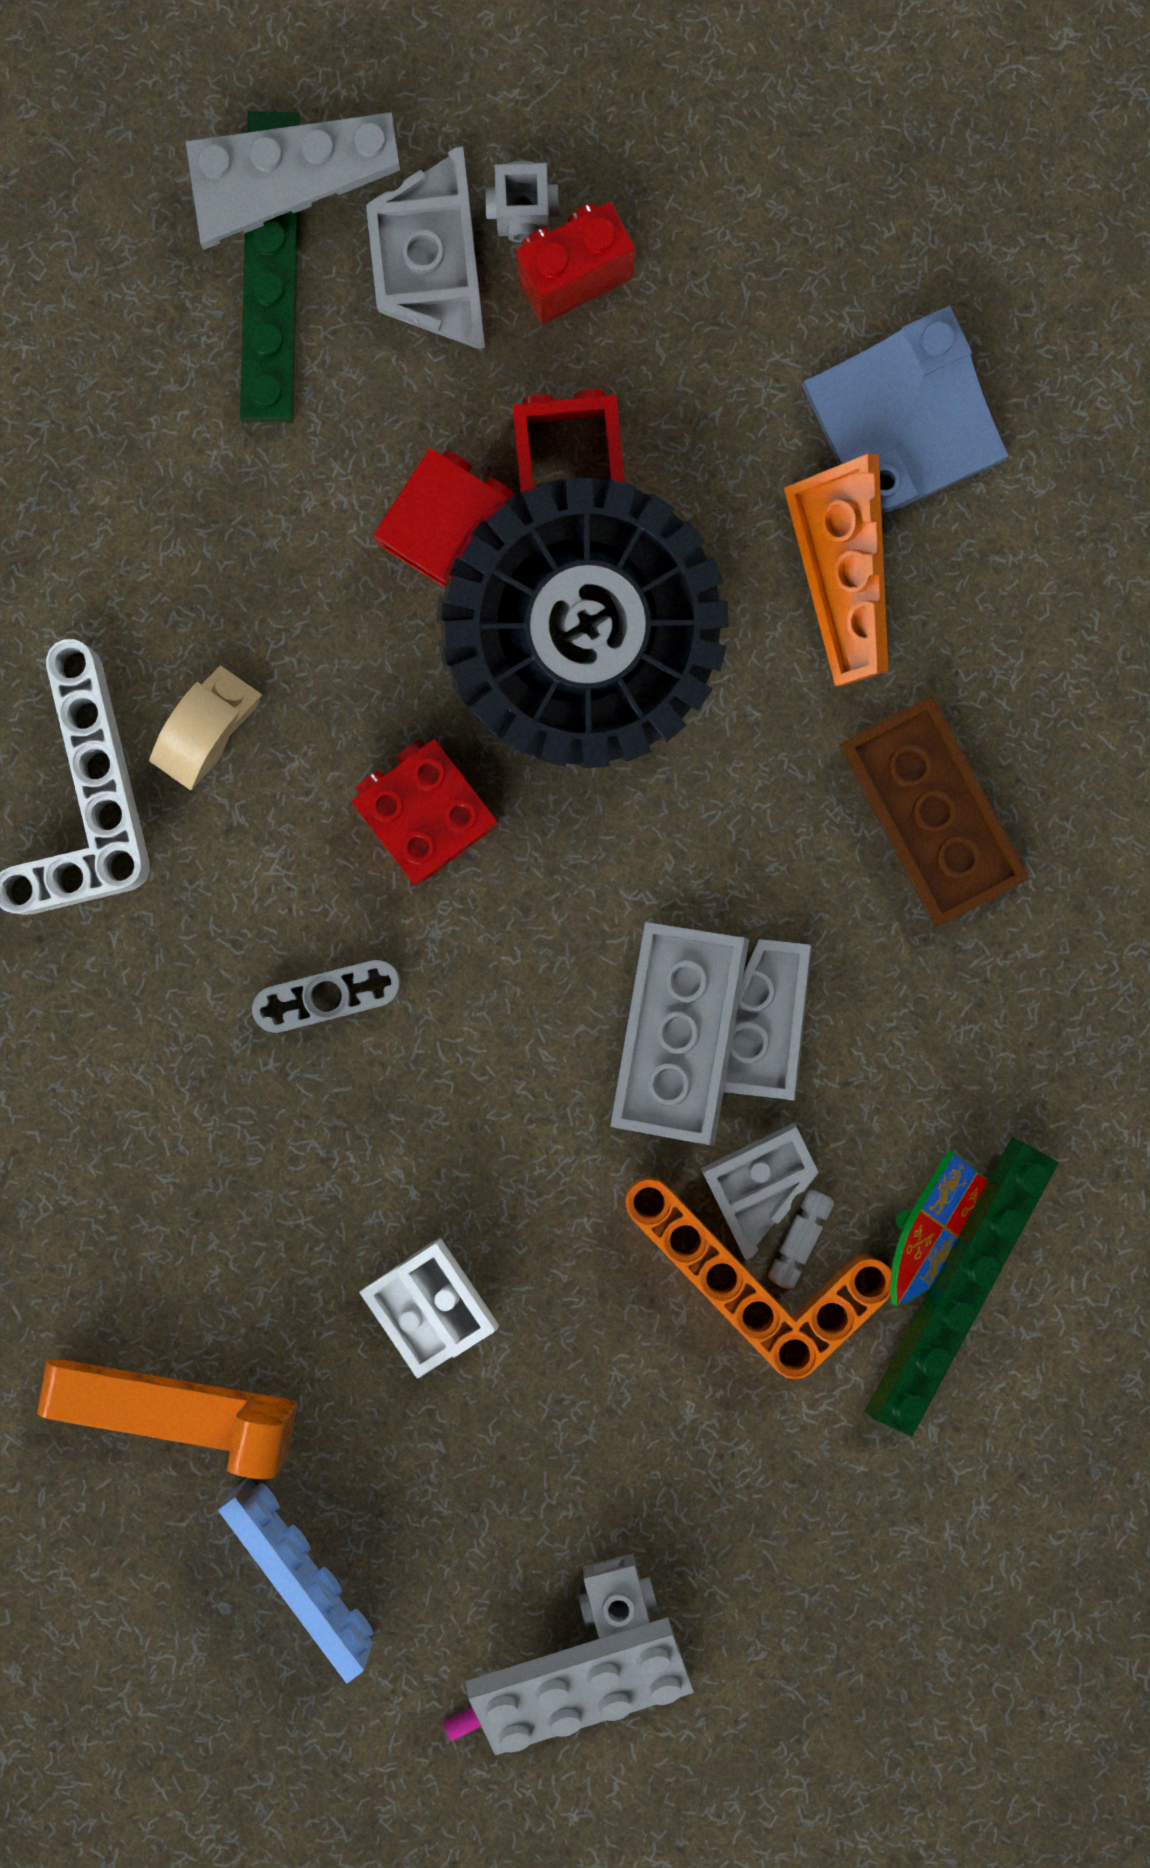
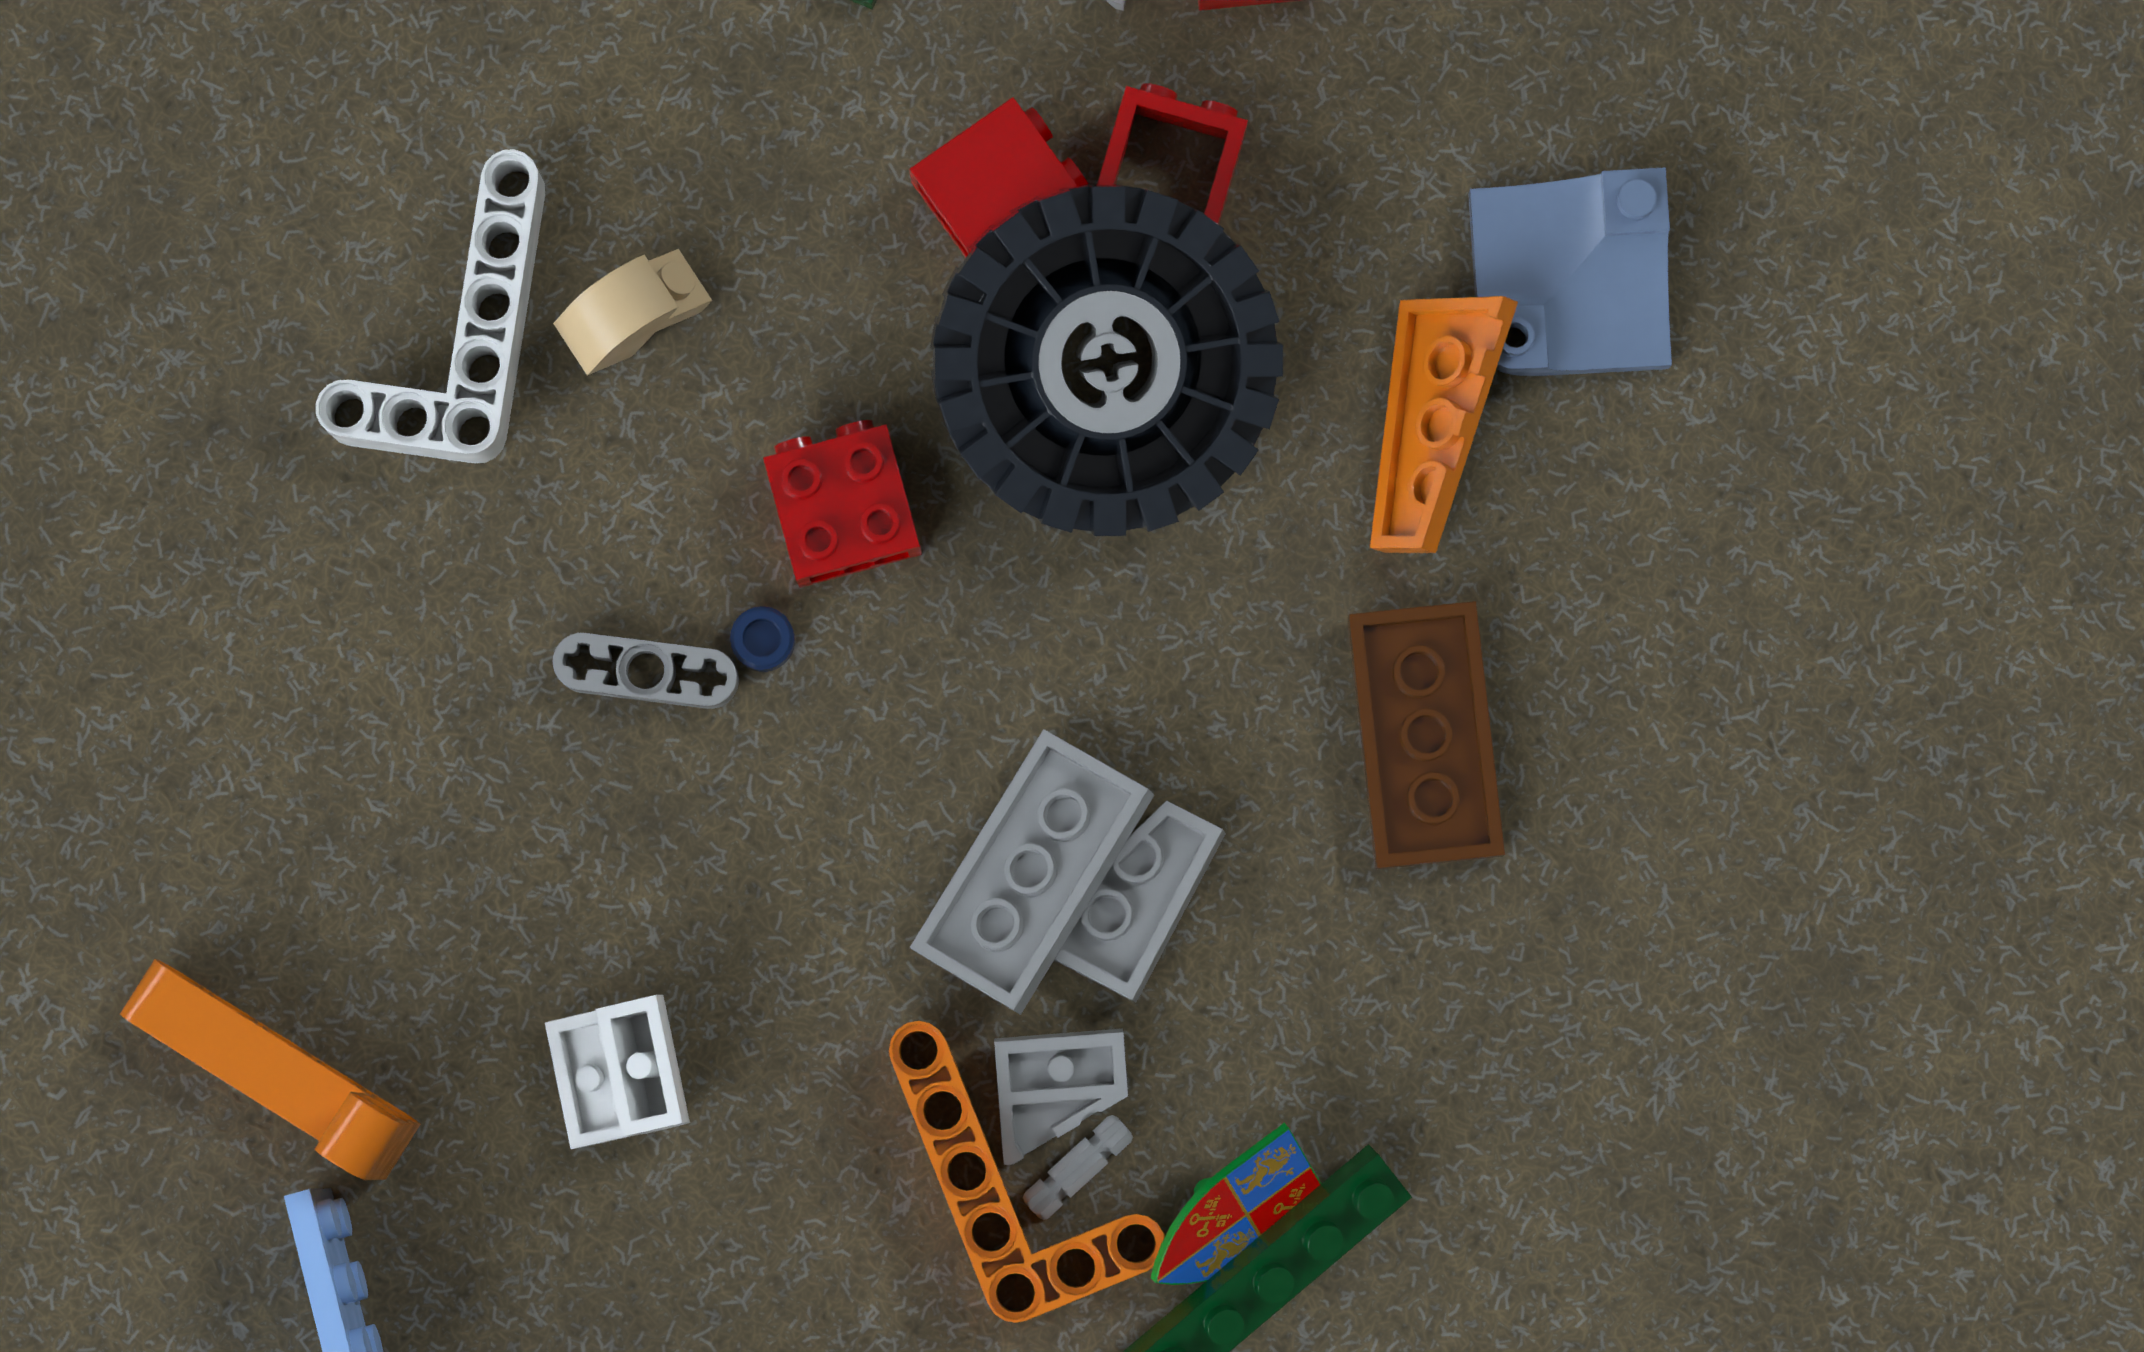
camera: 20 degrees right, 5 degrees down
none -> dark blue tile [730,606,795,672]

